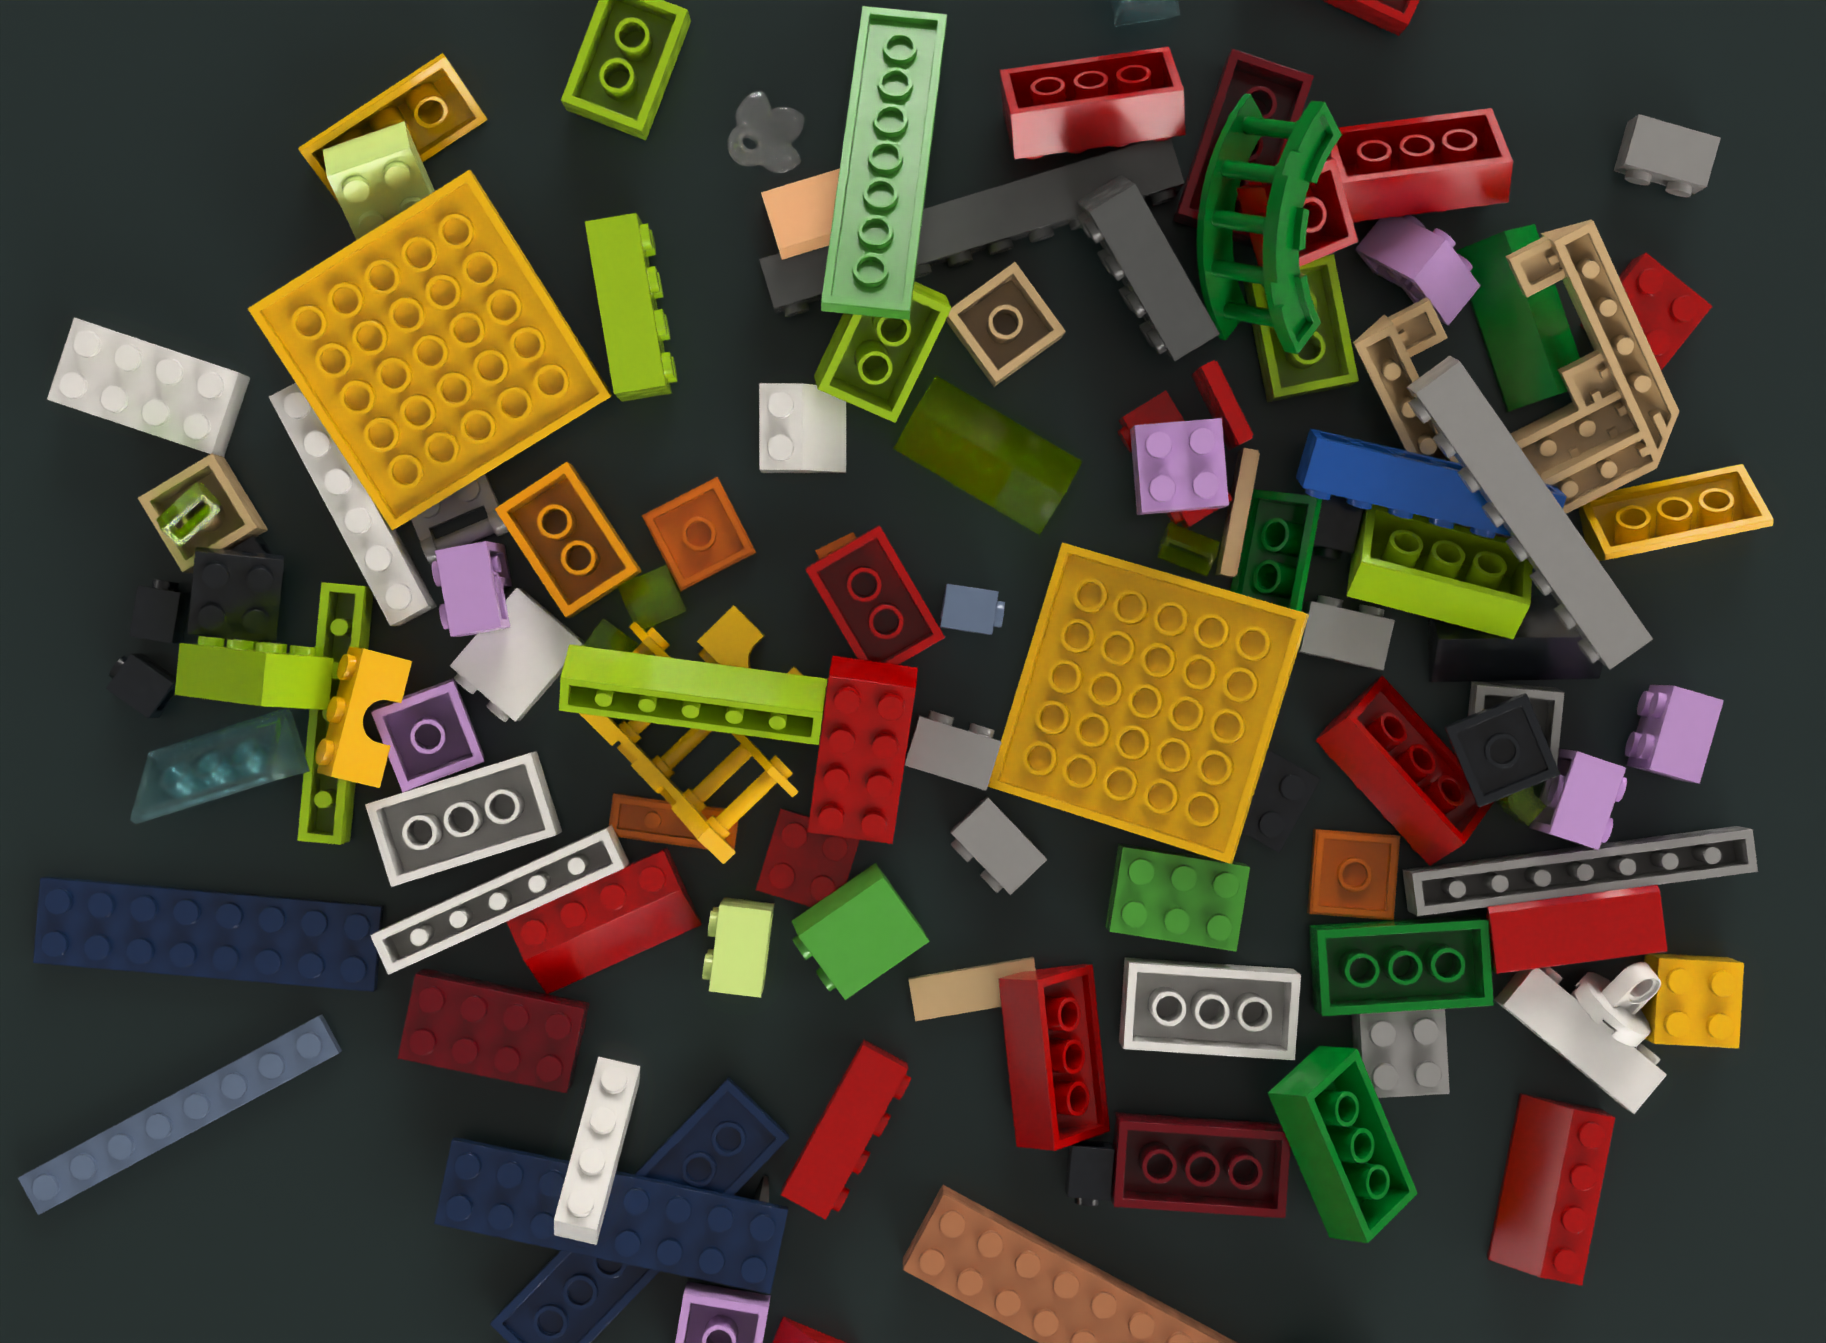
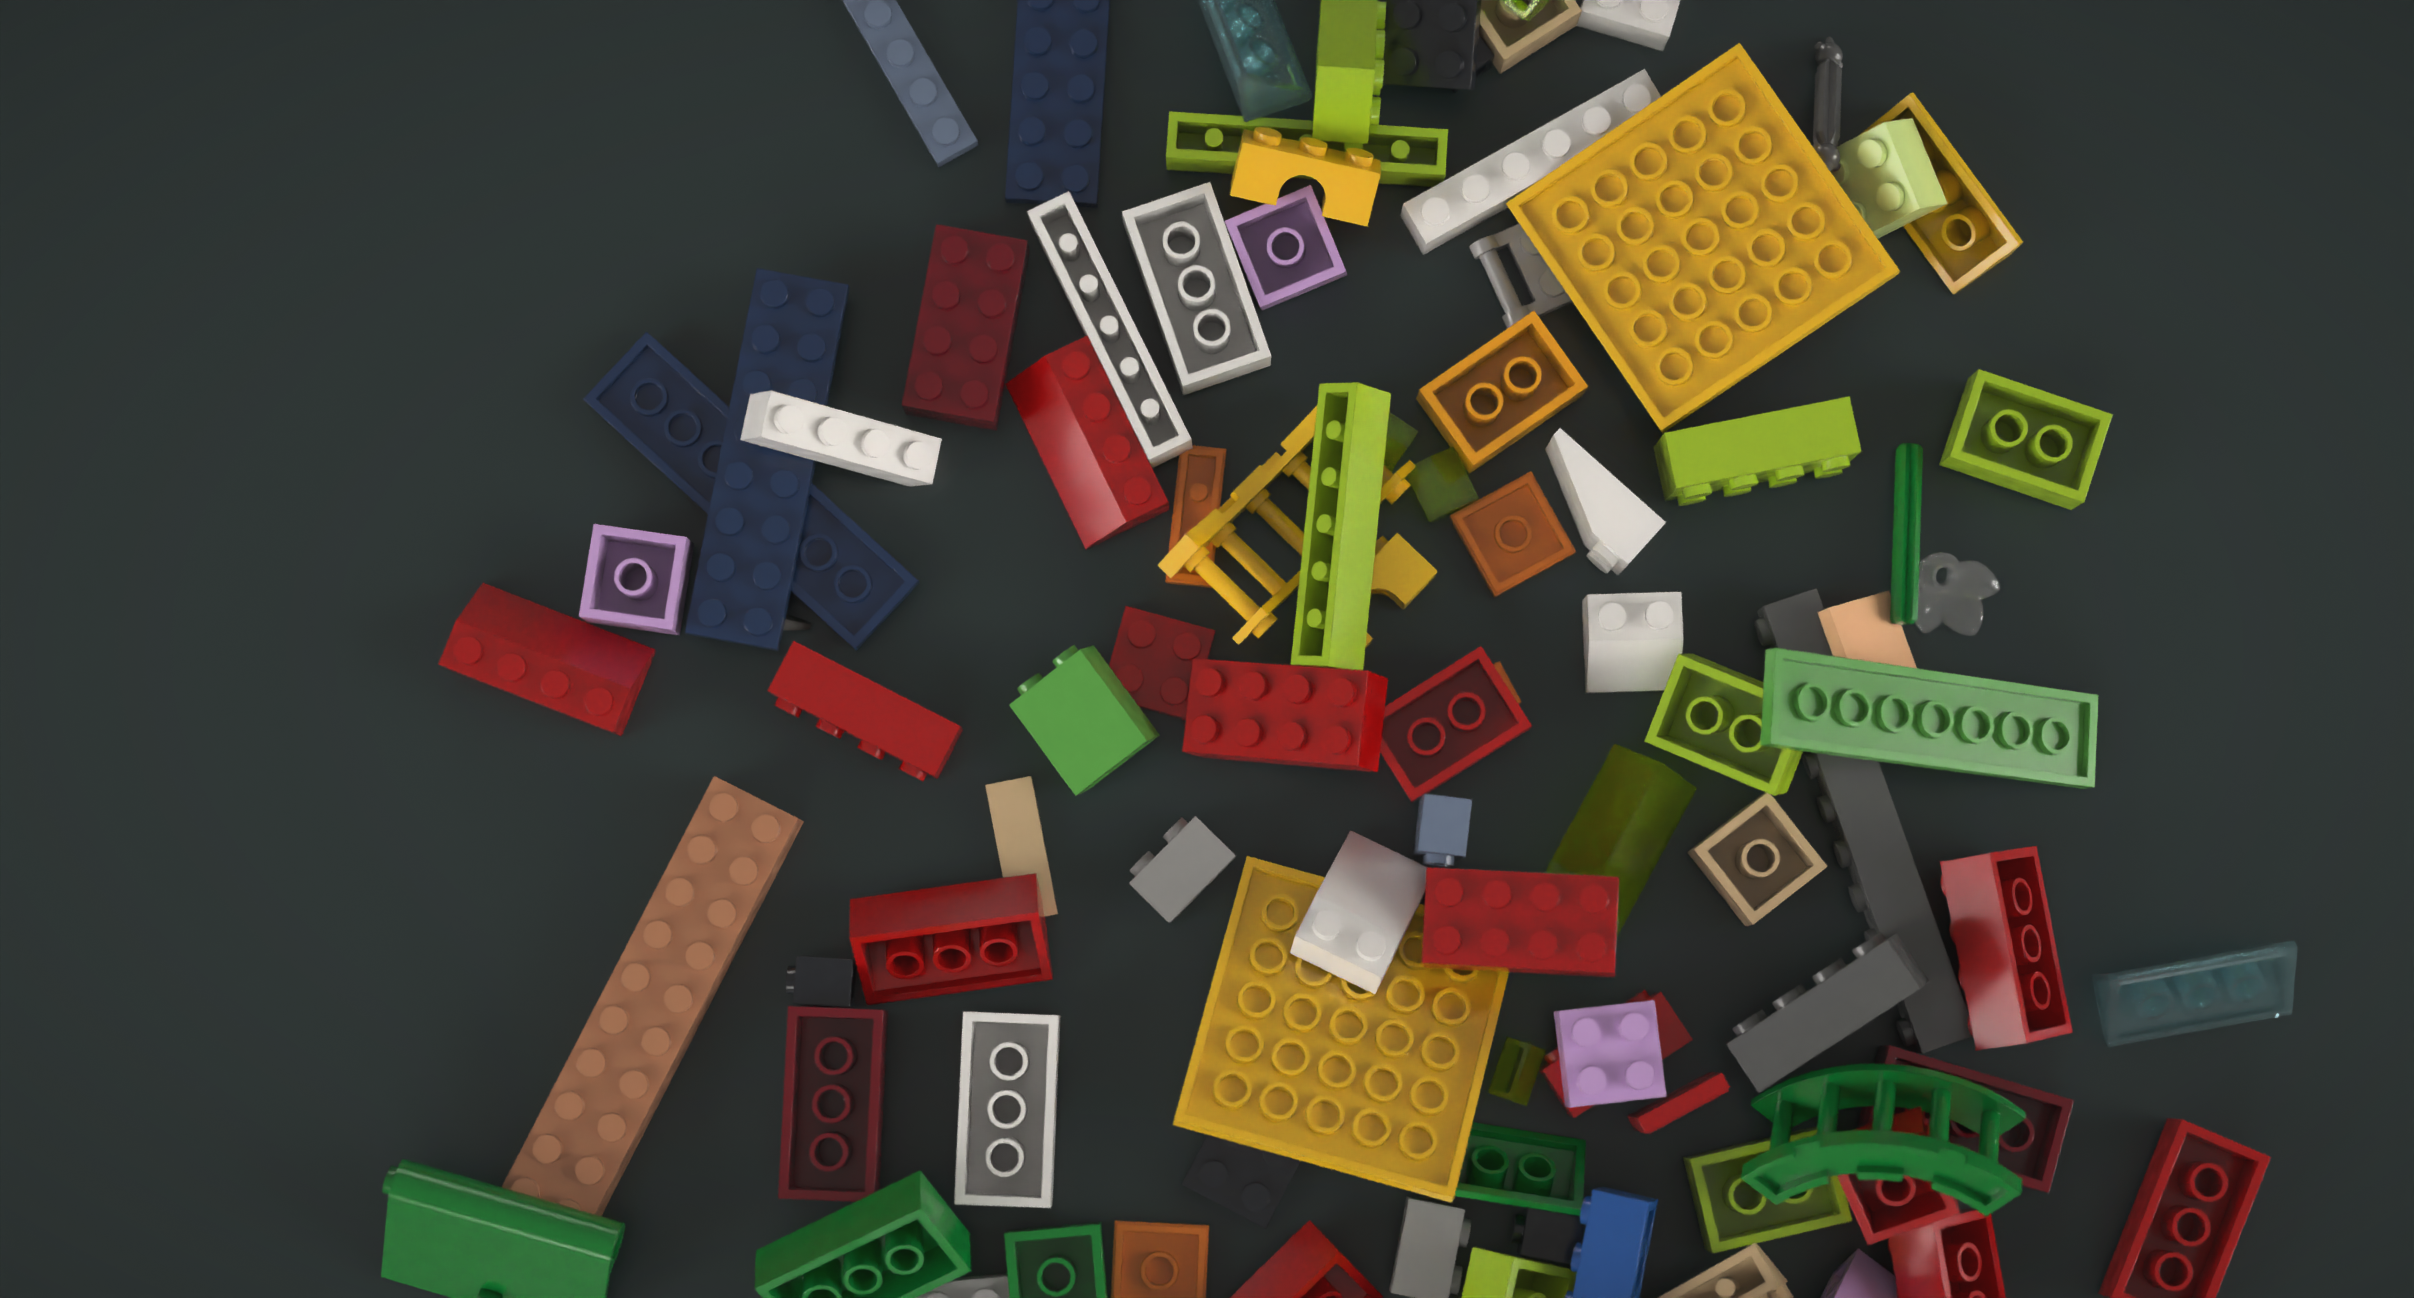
camera: 90 degrees right, 5 degrees down
lavender brick [432,541,512,637] -> none
white brick [450,588,587,722] -> none
yellowish green brick [702,897,775,998] -> none
light grey brick [905,710,1001,791] -> none
bright green brick [1105,843,1250,952] -> none
tan tile [1215,448,1260,578] -> none
none -> white slope [1290,830,1427,994]
none -> red brick [1422,867,1619,977]
none -> white slope [1545,428,1666,575]
none -> dark grey wheel [1813,37,1843,172]
none -> green axle [1890,443,1923,625]

